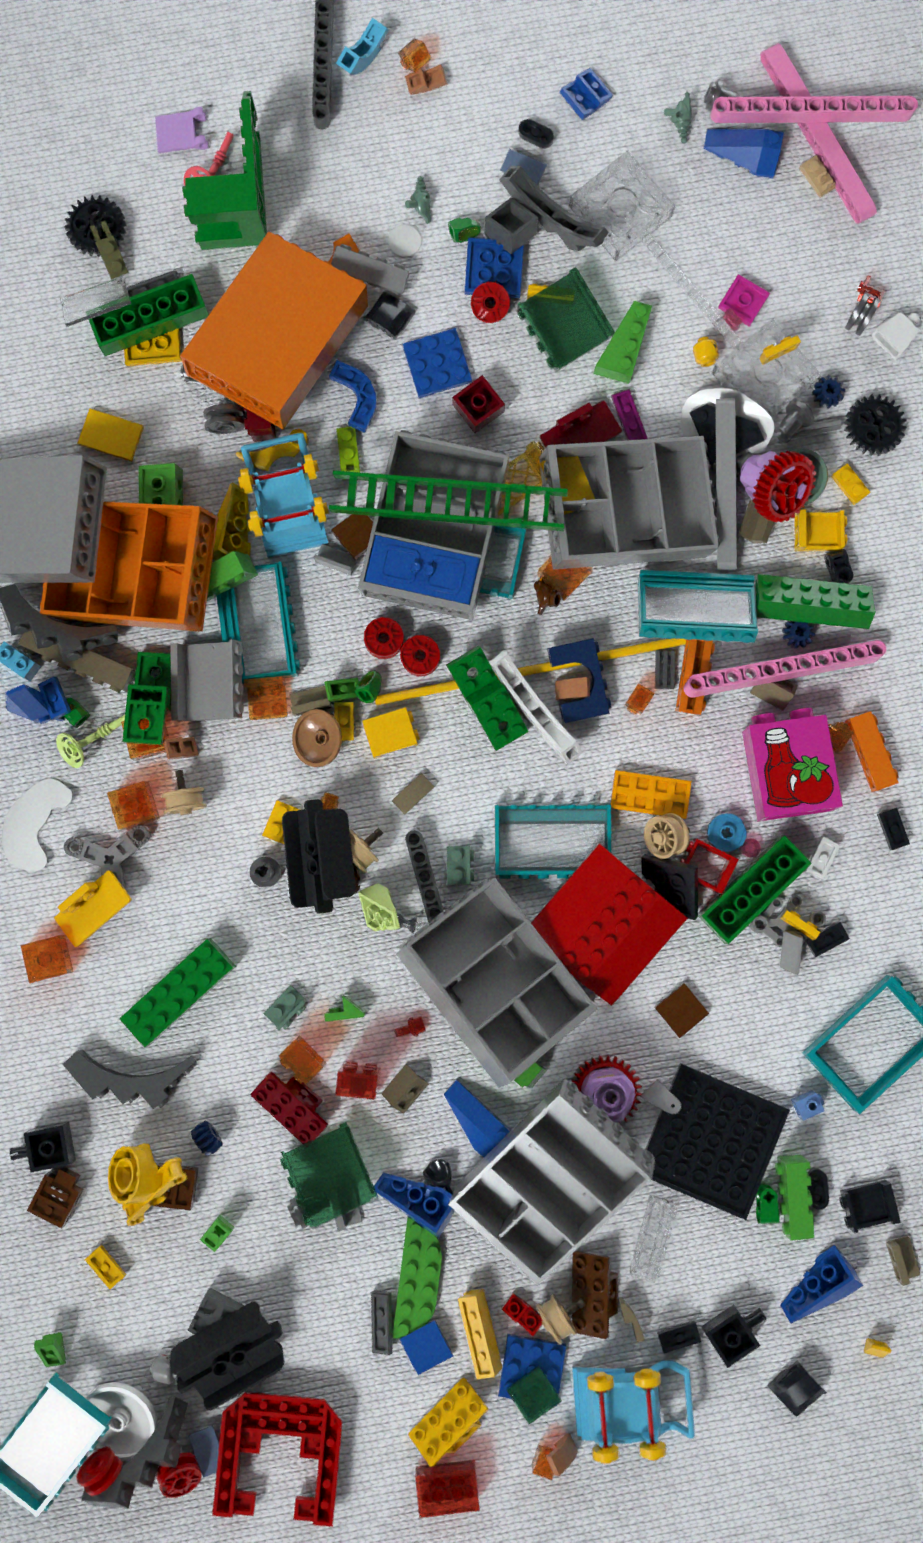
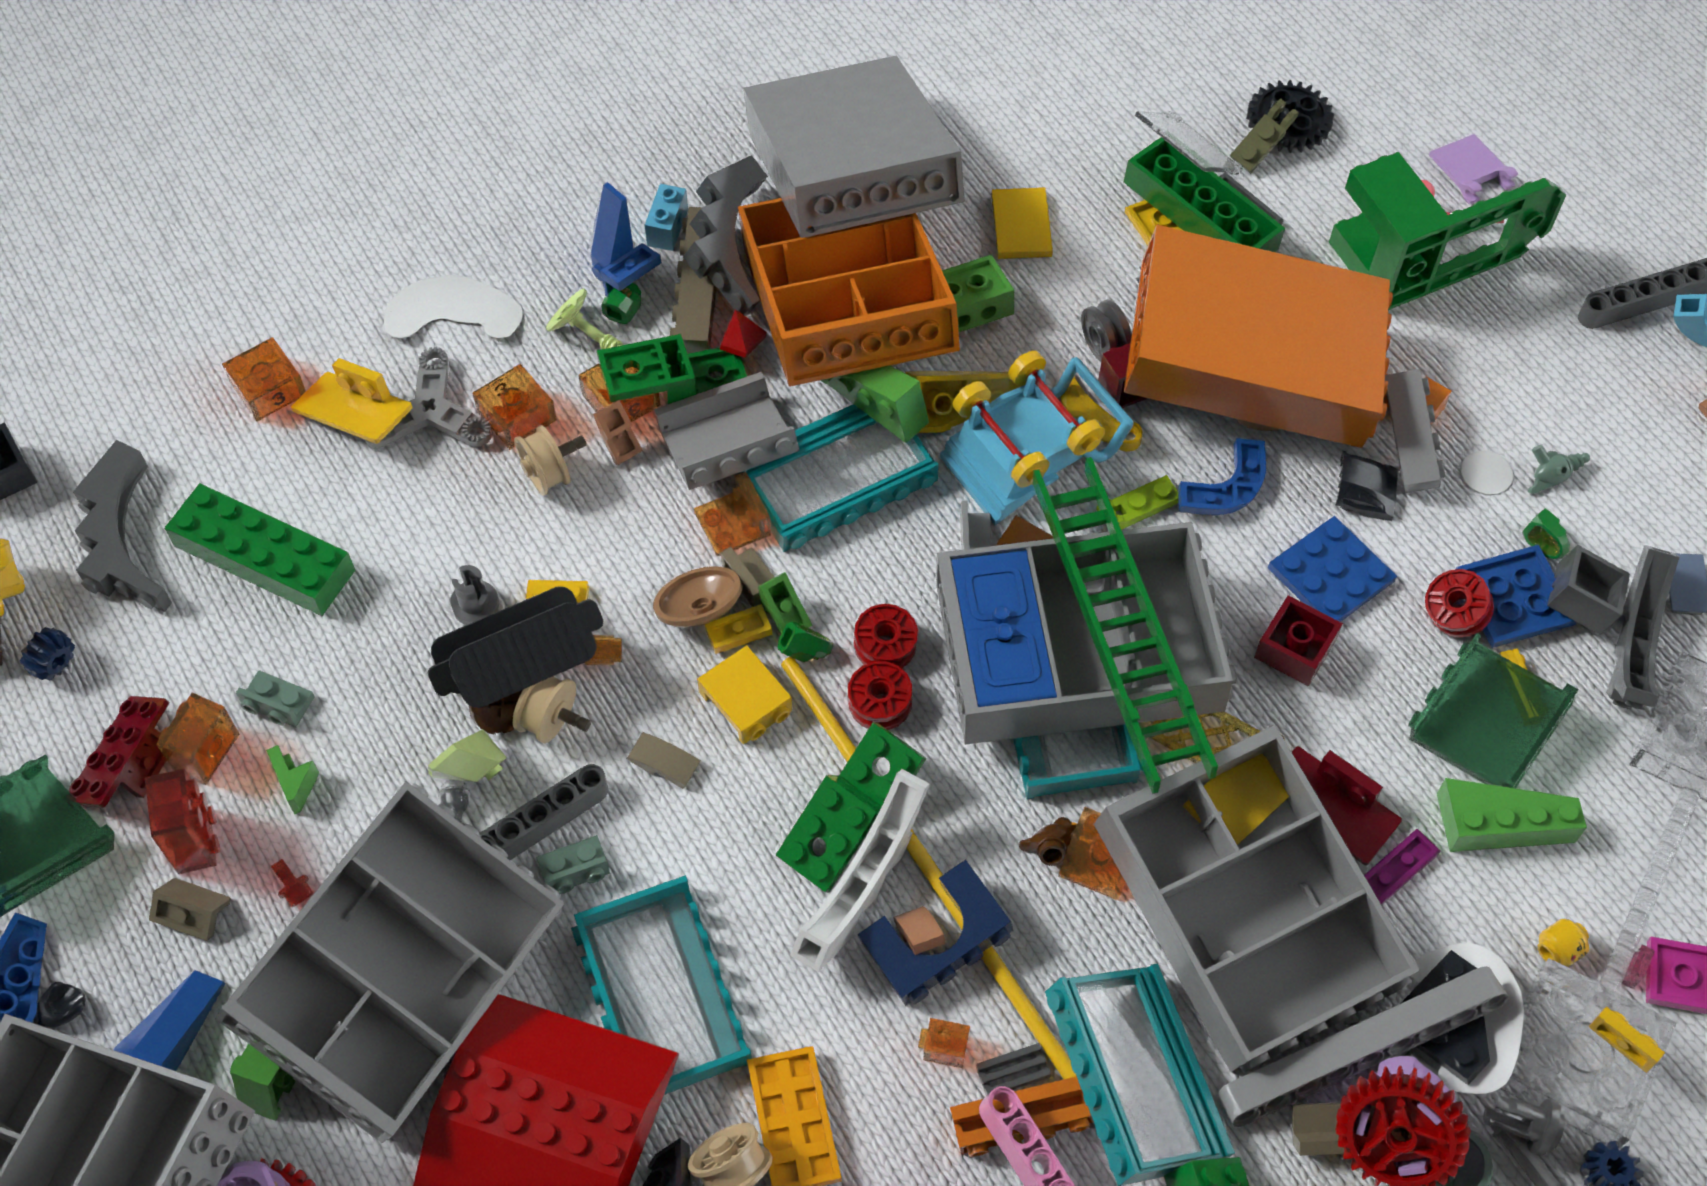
camera: 70 degrees right, 25 degrees down
none -> red slope [720,309,767,358]

